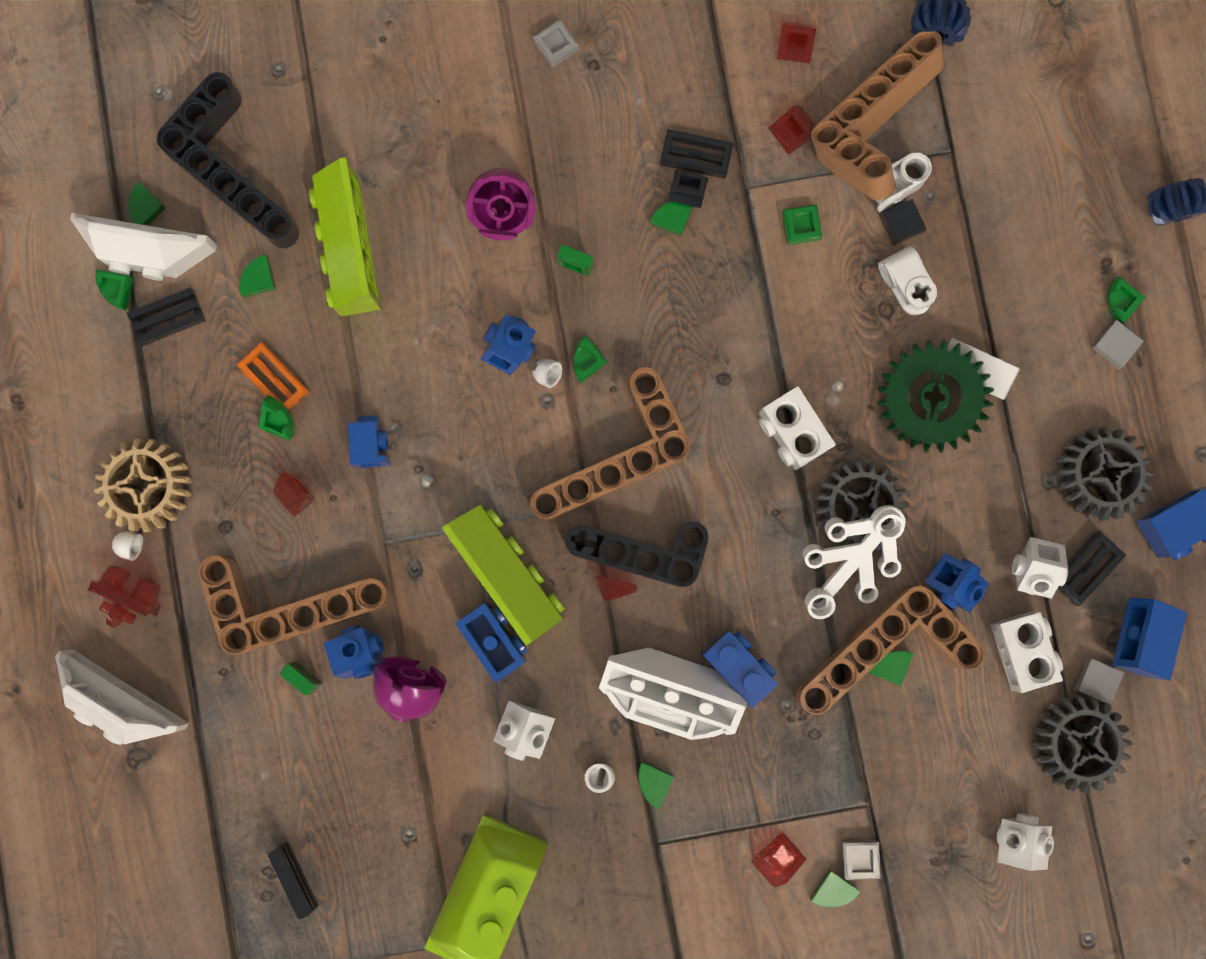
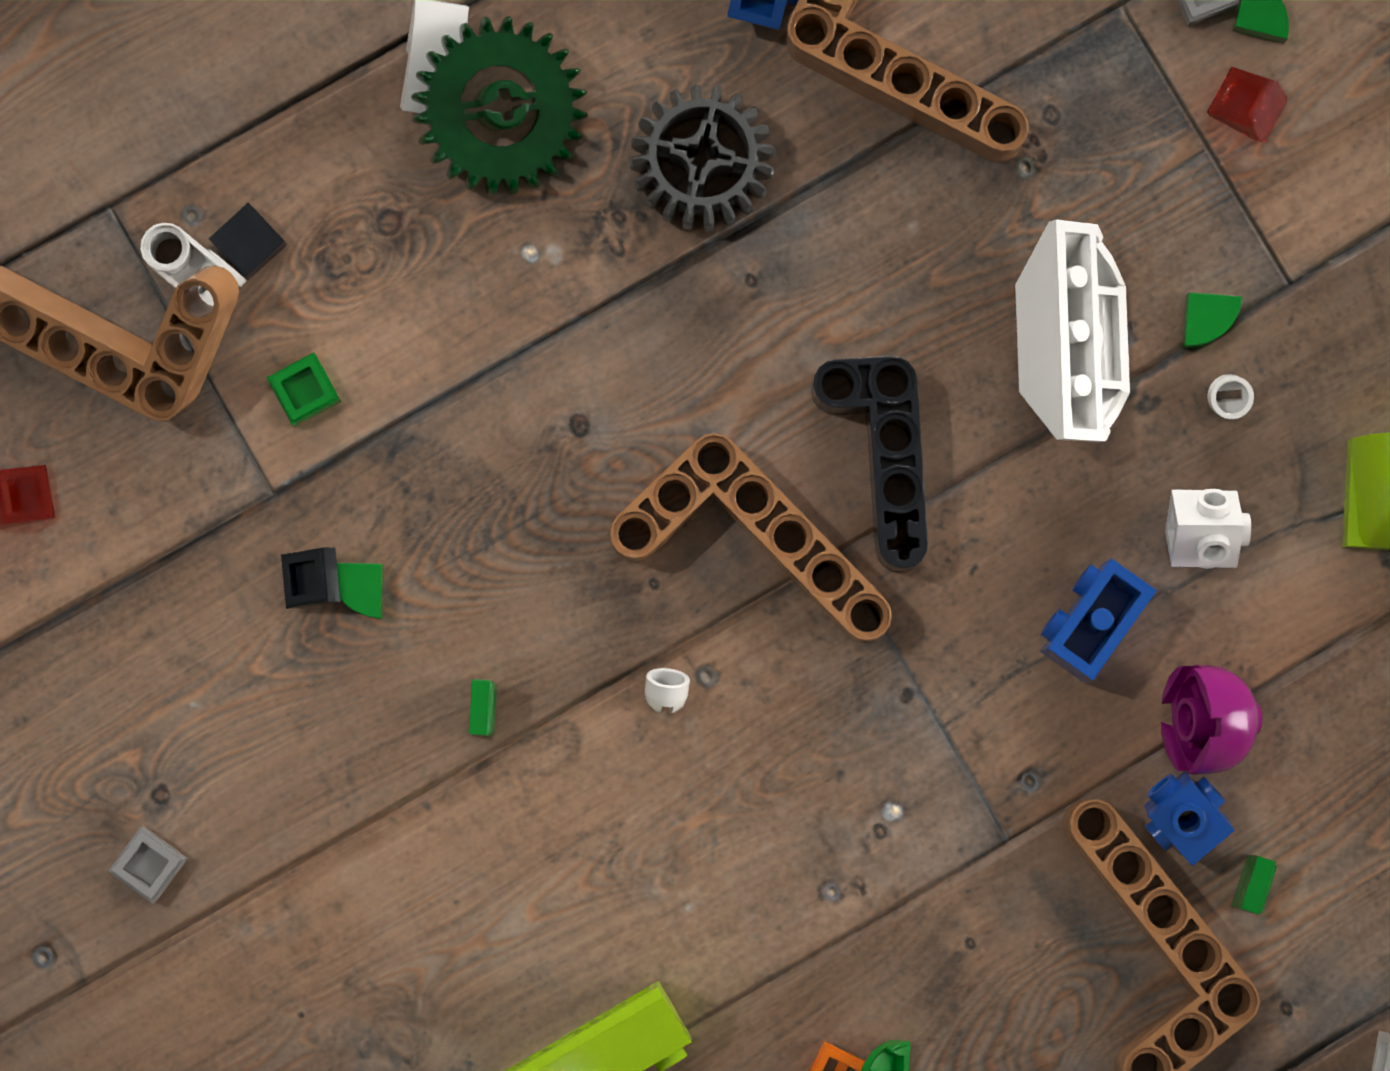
camera: 115 degrees left, 0 degrees up
clear red slope [274,472,314,516] -> none
blue brick [348,416,391,468] -> none
lime slope [442,505,565,646] -> none
magenta cylinder [466,168,535,241] -> none
blue brick [480,314,536,375] -> none
green tile [573,335,607,384] -> none
clear red slope [596,576,638,602] -> none
black tile [660,129,733,179] -> none
blue brick [700,630,778,709] -> none
white brick [758,386,836,470] -> none
clear red slope [769,105,816,155] -> none
white plant [802,505,905,619] -> none
green tile [868,650,913,686] -> none
white piece [878,245,937,316] -> none

